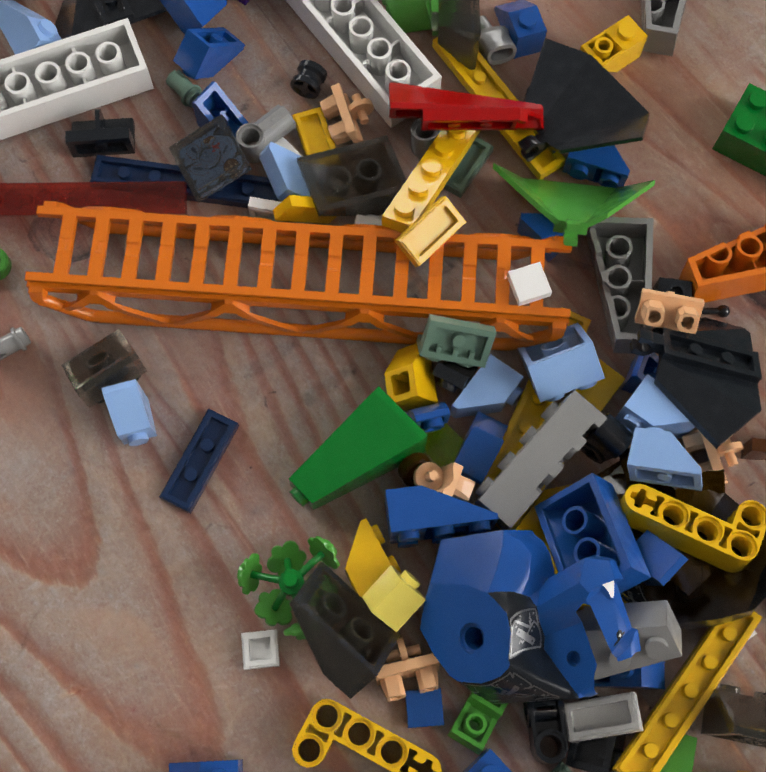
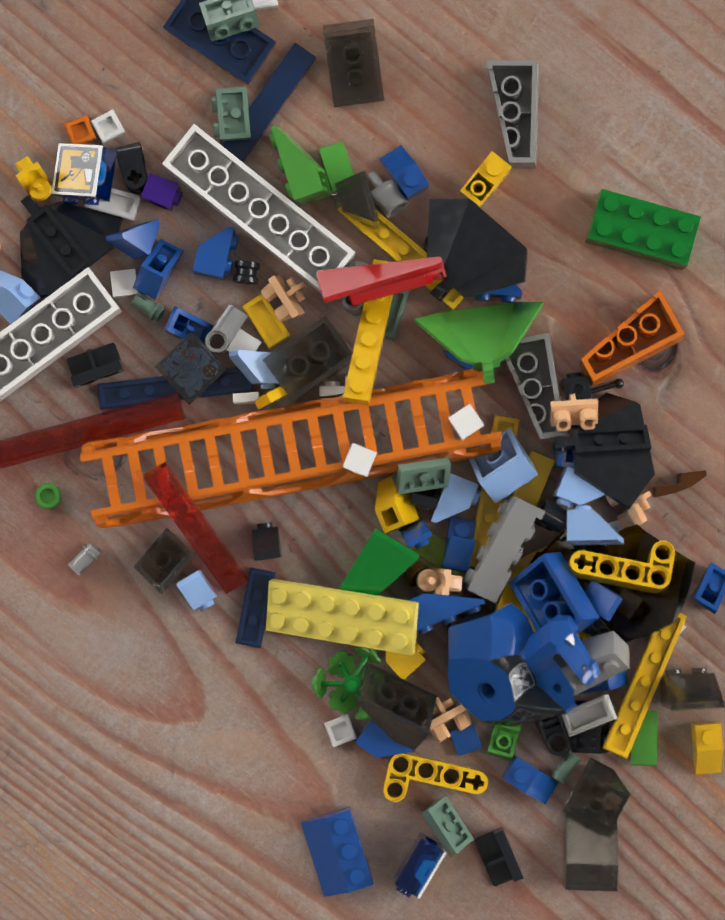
camera: 15 degrees left, 15 degrees up
light yellow brick [362,565,426,632] -> none
yellow tile [394,196,466,267] -> none
none -> white tile [110,269,139,298]
none -> clear red plate [143,461,248,594]
none -> blue slope [193,226,239,280]
none -> black slope [252,522,282,561]
none -> light yellow plate [266,579,419,655]
none -> white tile [343,443,377,477]
none -> blue slope [355,715,416,758]

